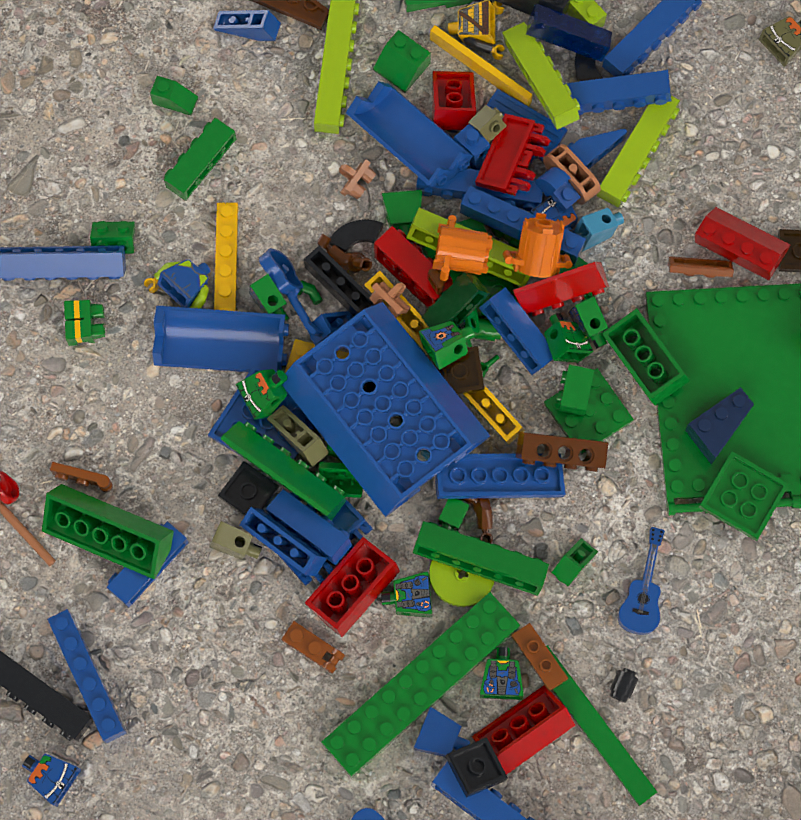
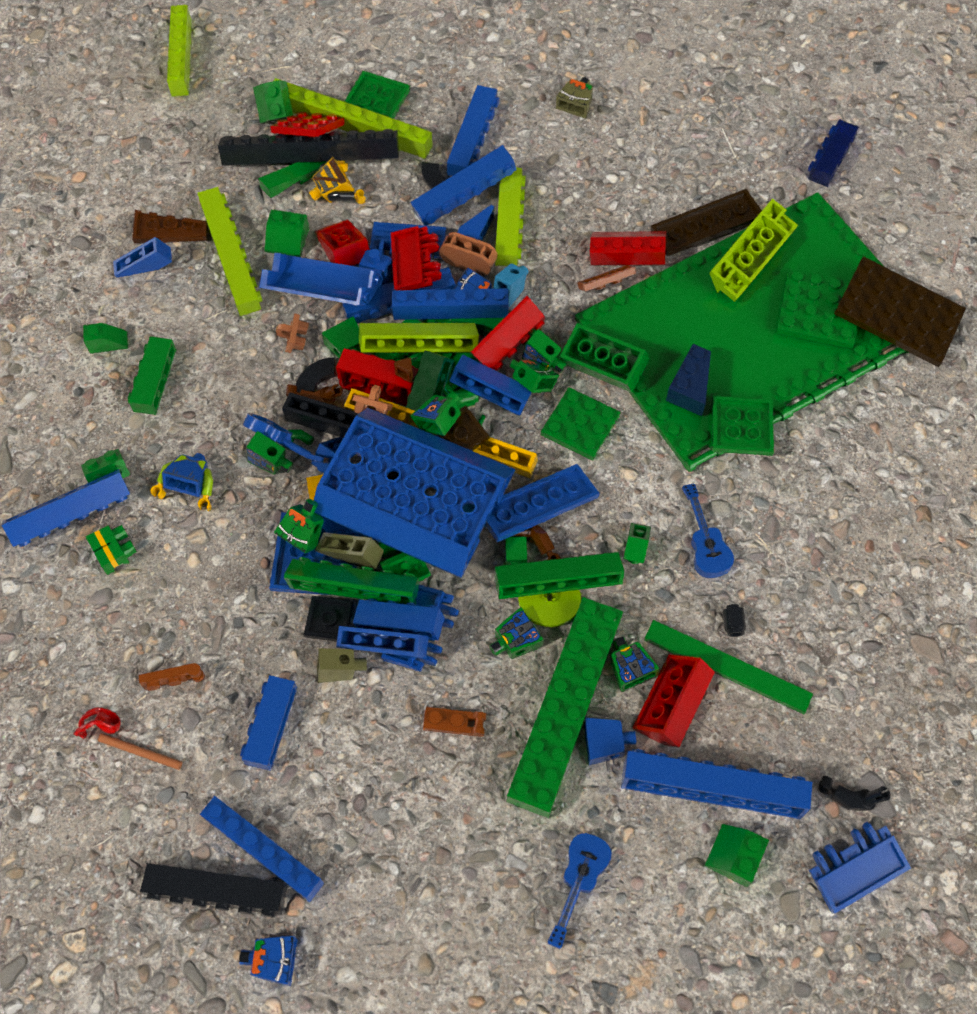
camera: 25 degrees left, 10 degrees down
green slope [42,484,174,579] -> none
blue cylinder [152,306,289,372] -> none
yellow plate [214,203,238,311] -> none
red slope [305,537,400,637] -> none
yellow tile [430,25,533,107] -> none
orange container [432,215,493,281] -> none
black tile [445,737,508,798] -> none
olive brick [468,105,507,143] -> none
lime brick [502,22,580,130] -> none
orange container [503,213,573,278] -> none
dark orange plate [511,623,568,692] -> none
reddish brown brick [515,432,609,472] -> none
clear blue brick [526,4,612,62] -> none
blue brick [535,167,581,211] -> none
green brick [556,364,594,416] -> none

